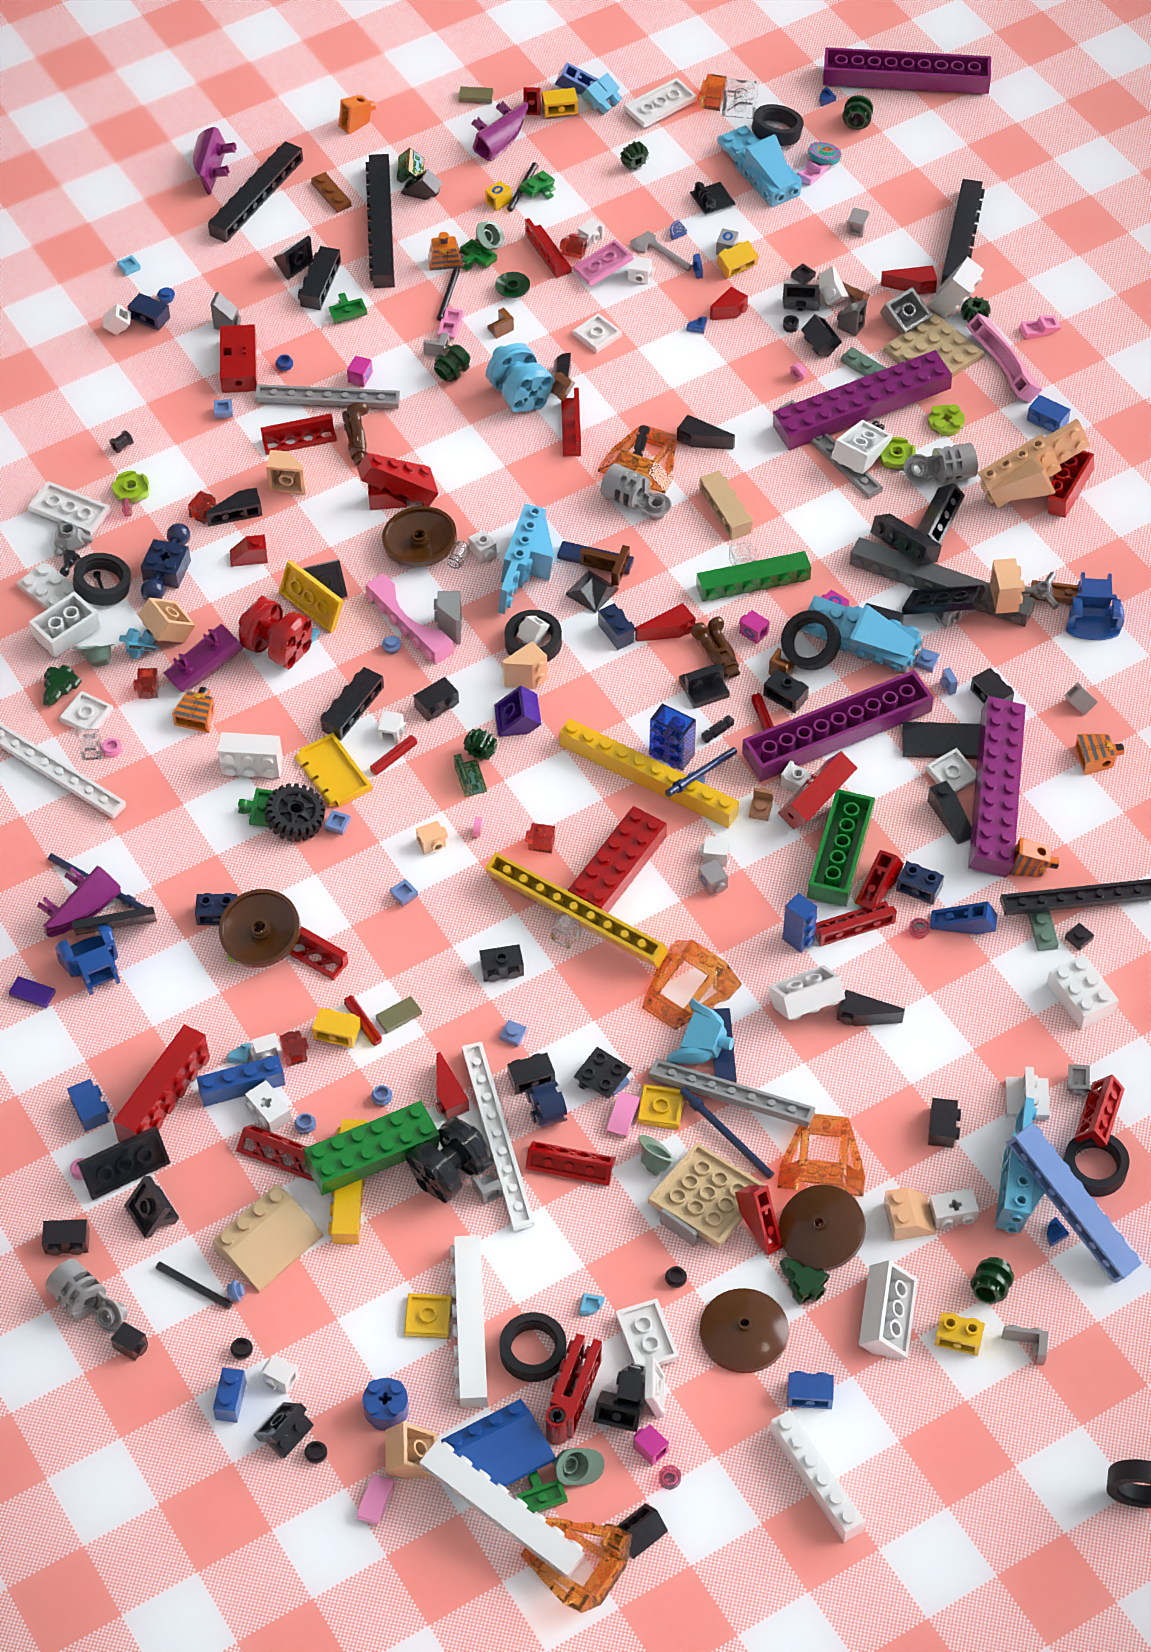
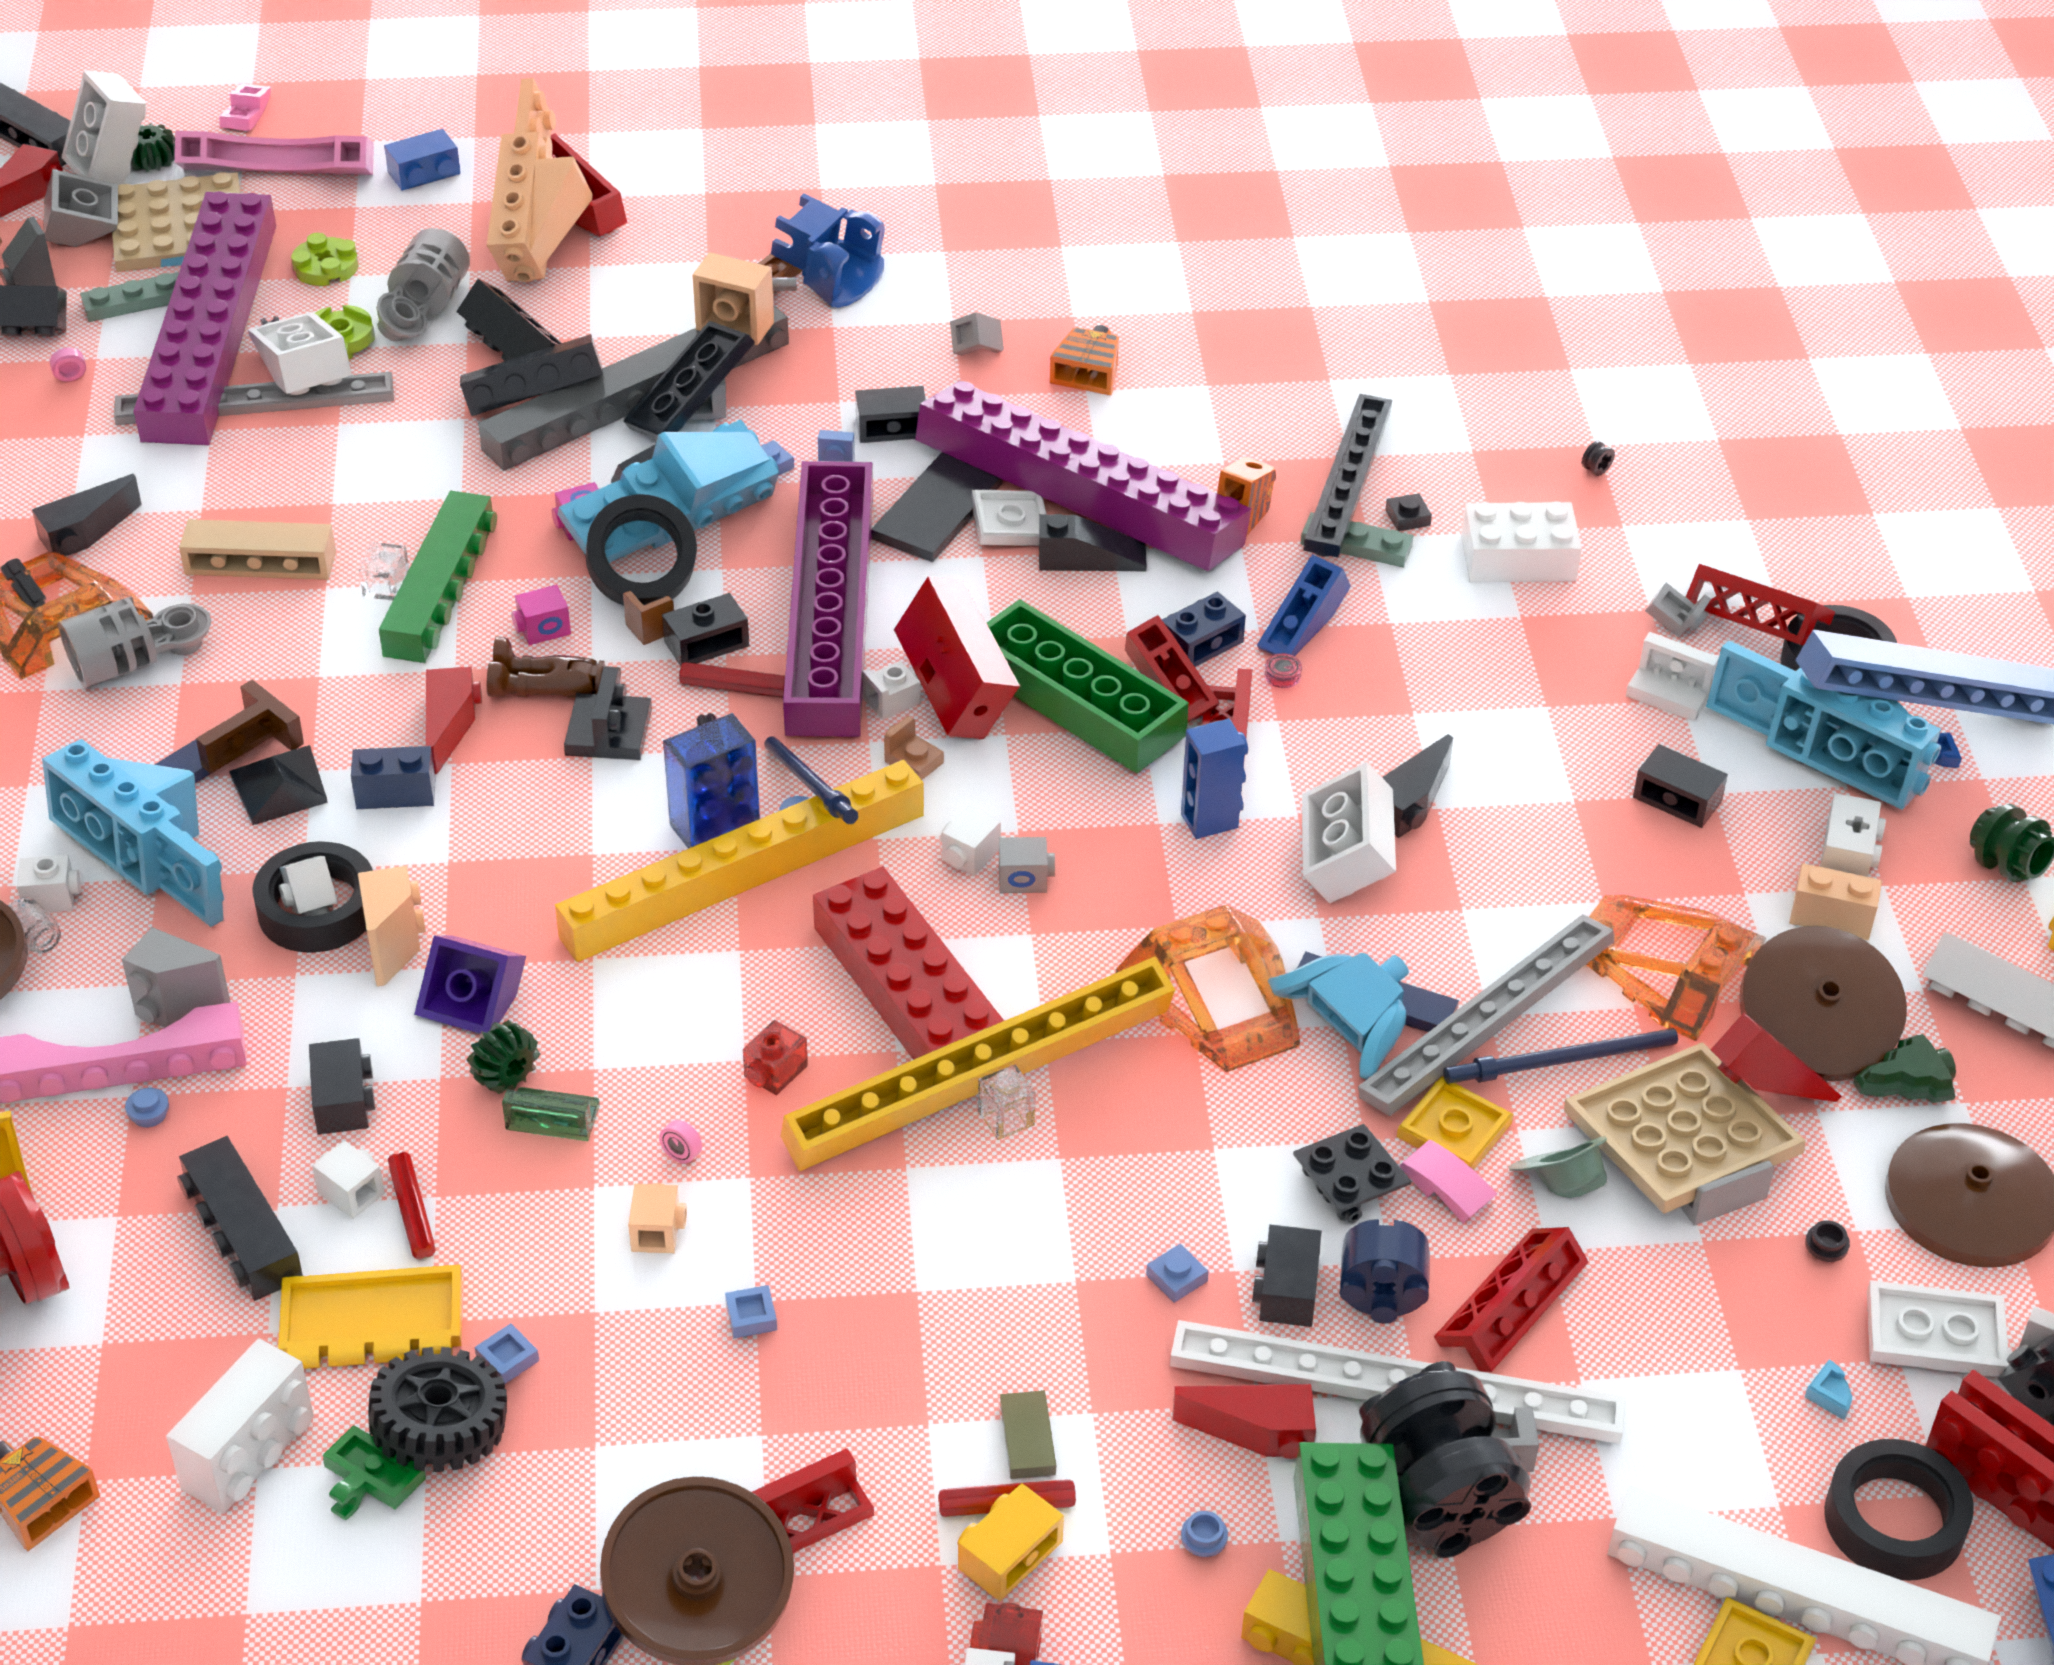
camera: 65 degrees left, 10 degrees down
black brick [479,944,524,982] -> none

